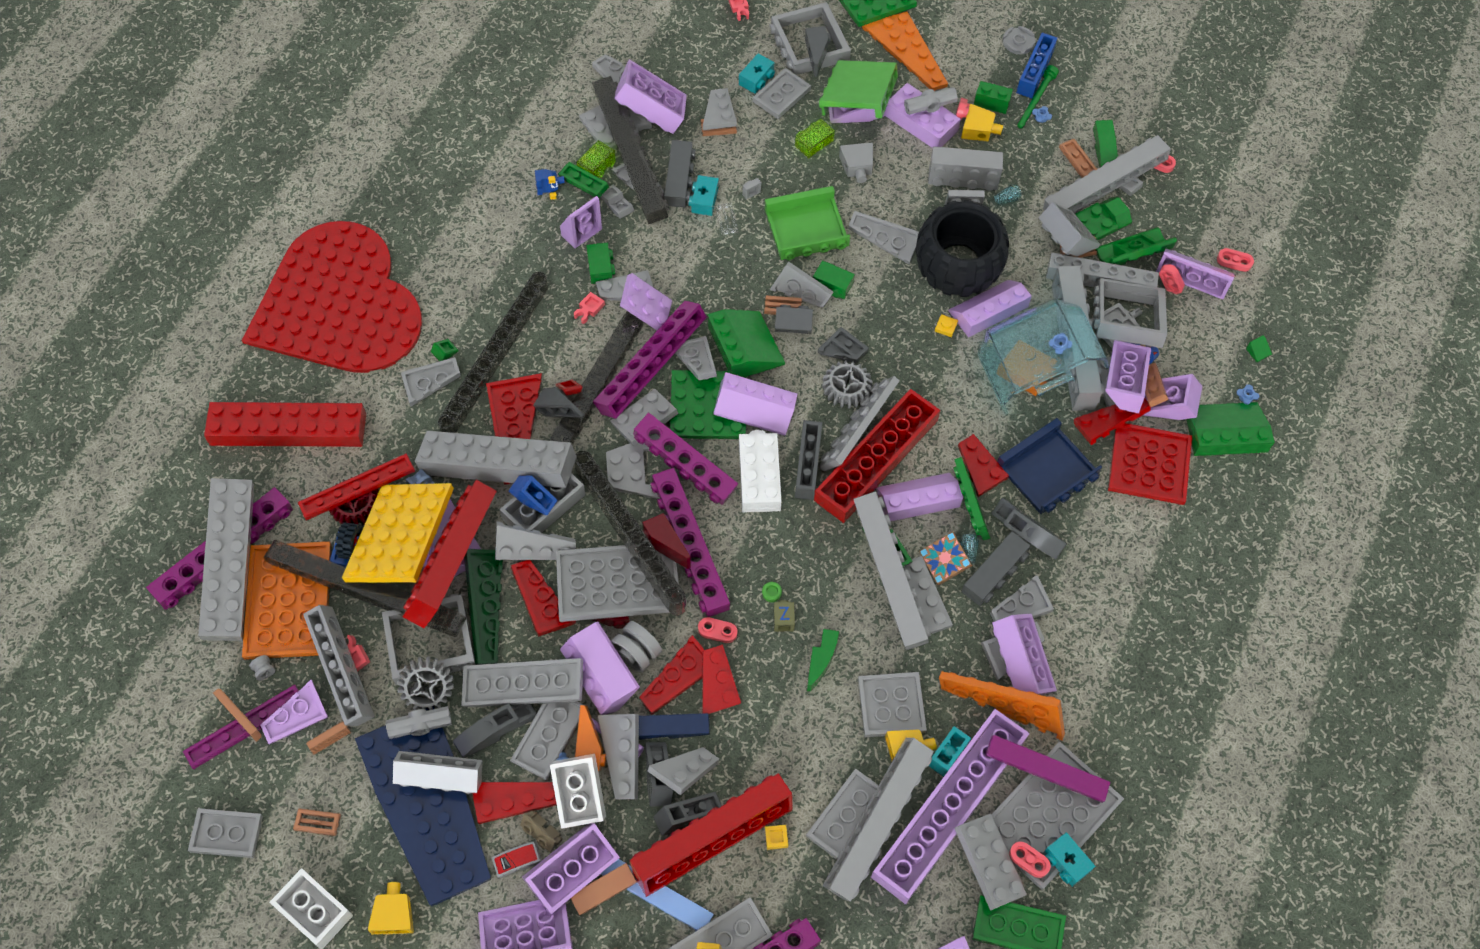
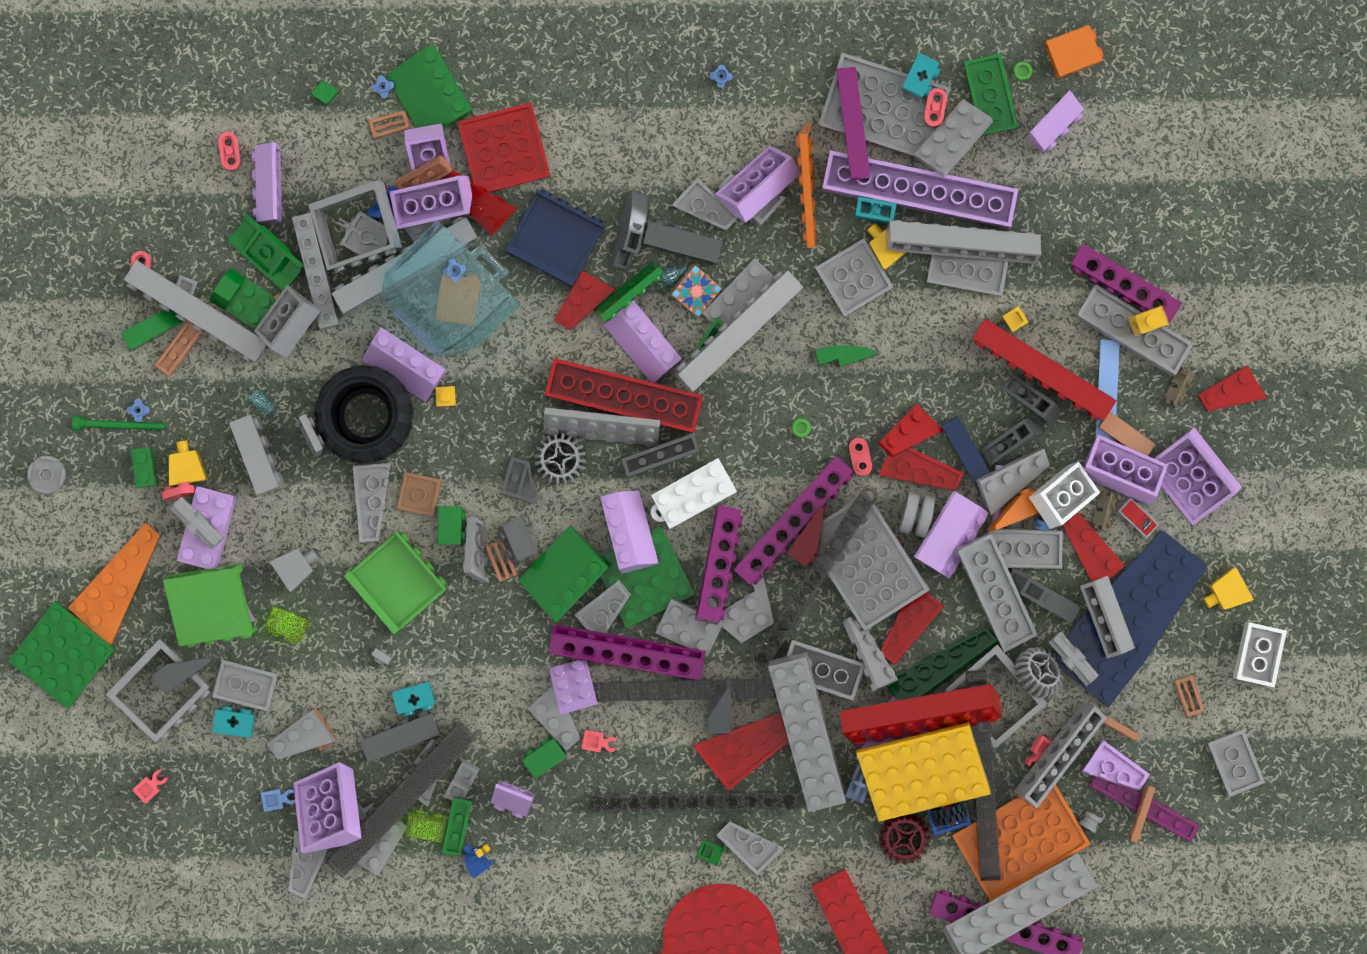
camera: 115 degrees left, 25 degrees up
red tile [297,453,415,521] -> none
blue slope [509,475,557,515] -> none
red tile [555,379,582,396] -> none
light grey wing [648,747,719,795] -> none
olive brick [773,600,795,632] -> none
blue brick [1016,33,1057,98] -> none
coral plate [1159,264,1185,294] -> none
none -> medium blue plate [261,789,295,812]
none -> nougat tile [368,110,410,139]
none -> medium nougat tile [396,472,442,517]
none -> medium blue plate [710,65,733,88]

